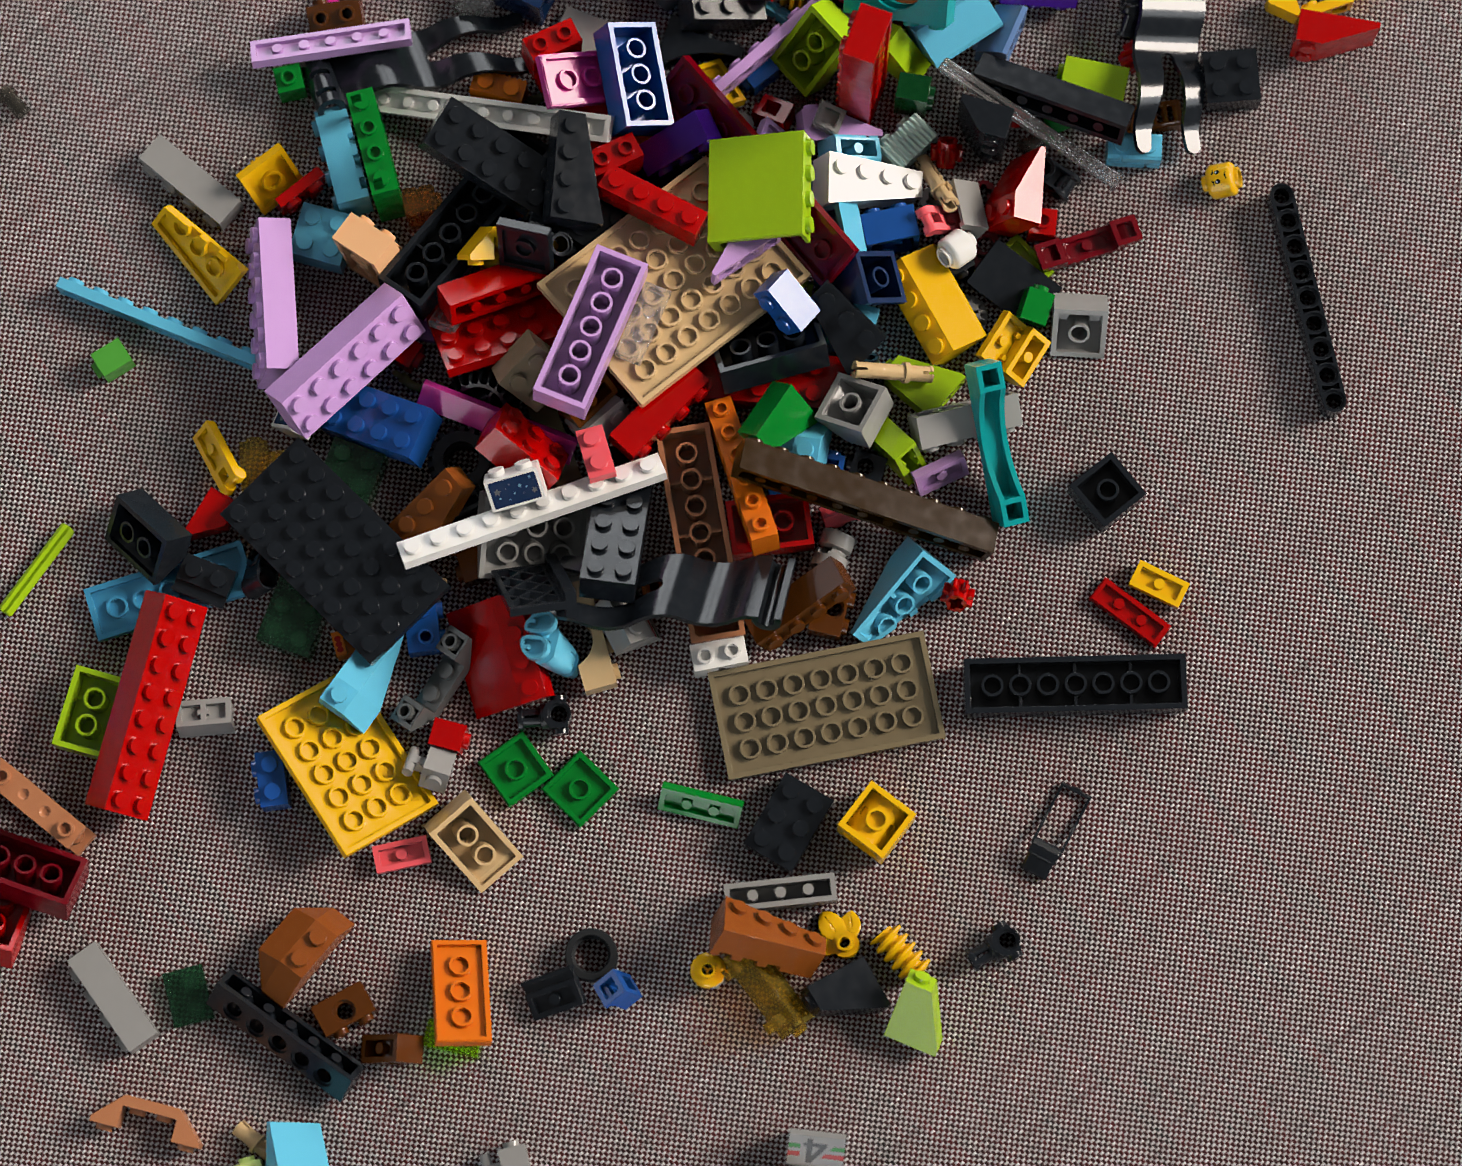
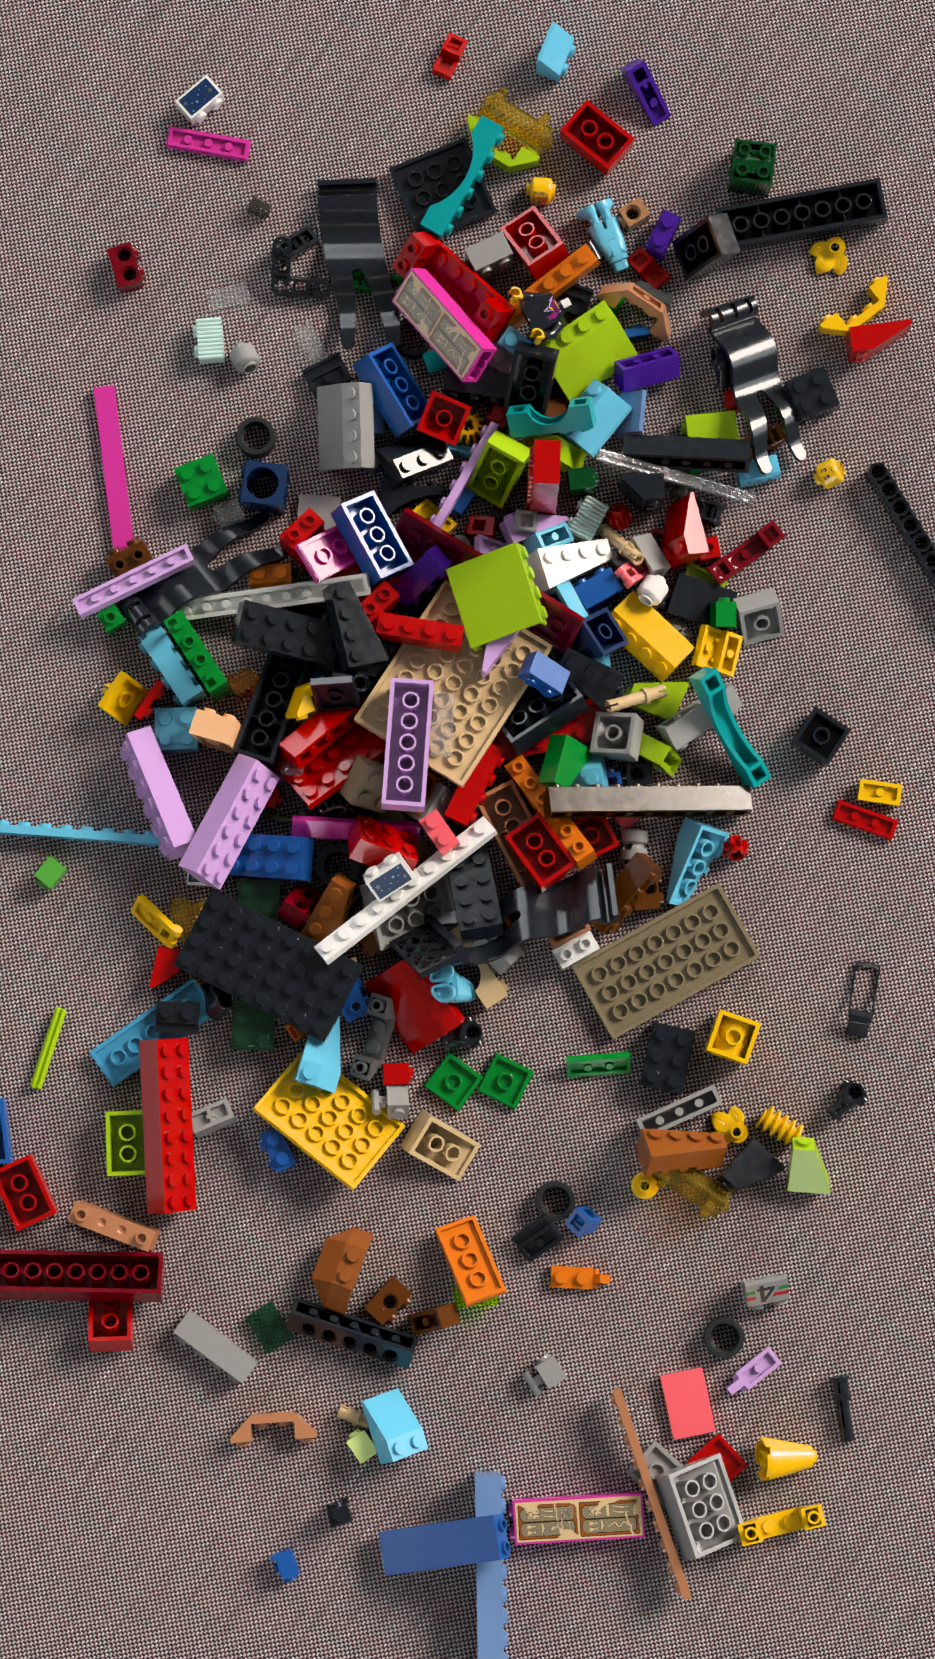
camera: 20 degrees left, 5 degrees up
black slope [104,489,192,585] -> none
light grey brick [139,134,244,231] -> none
yellow wing [151,205,249,305] -> none
coral plate [372,835,432,875] -> none
lavender plate [911,450,969,496] -> none
black brick [962,653,1188,719] -> none
none -> dark red brick [276,882,322,929]
none -> red brick [504,812,577,892]
none -> orange hinge [550,1266,610,1289]

